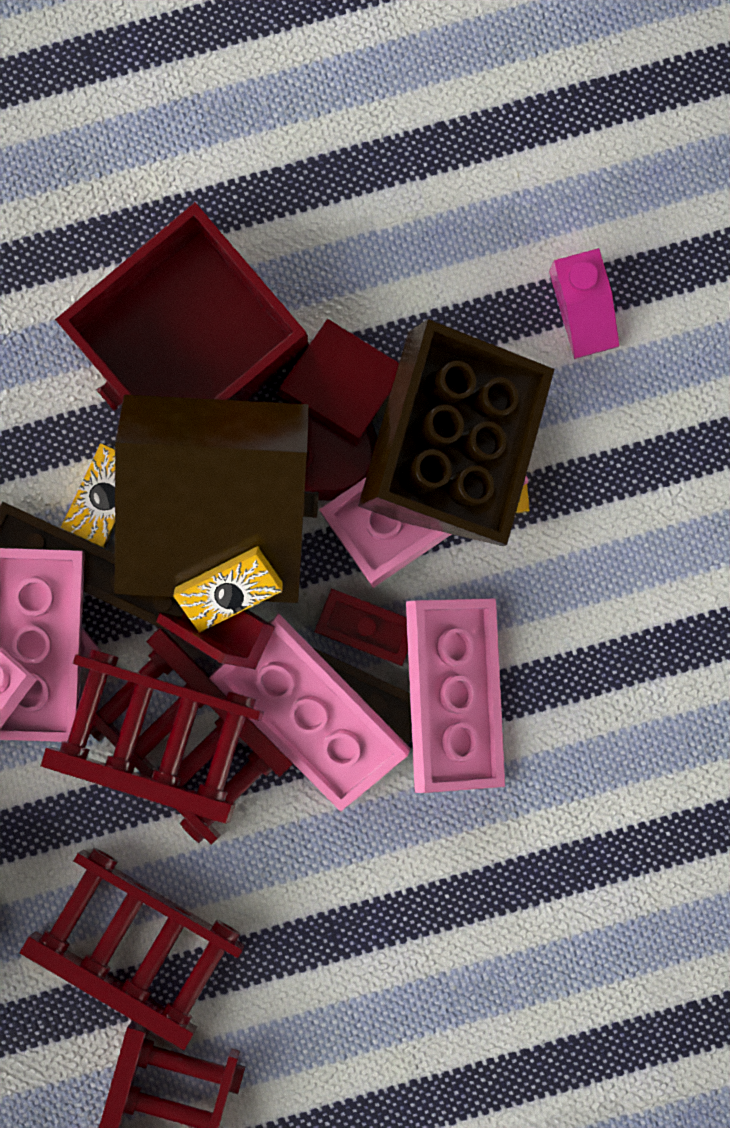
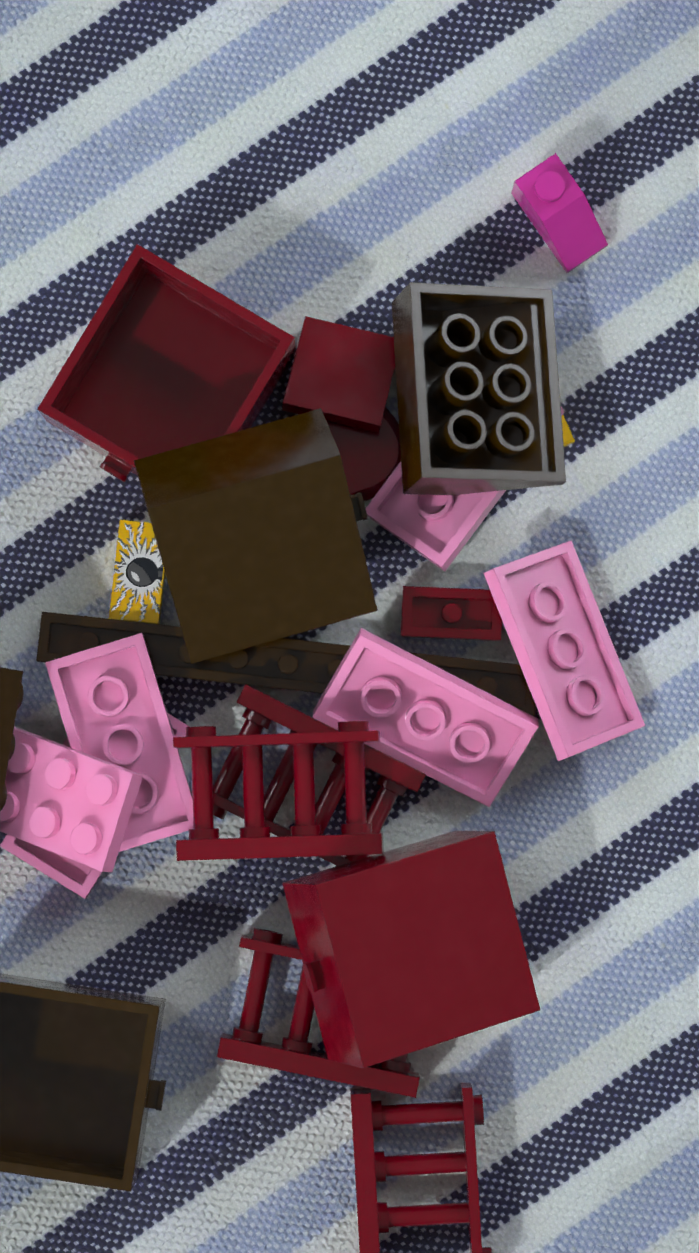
camera: 20 degrees left, 0 degrees up
dark red panel [156,609,275,670] -> none
tile [173,546,283,633] -> none
none -> dark red container [282,831,540,1068]

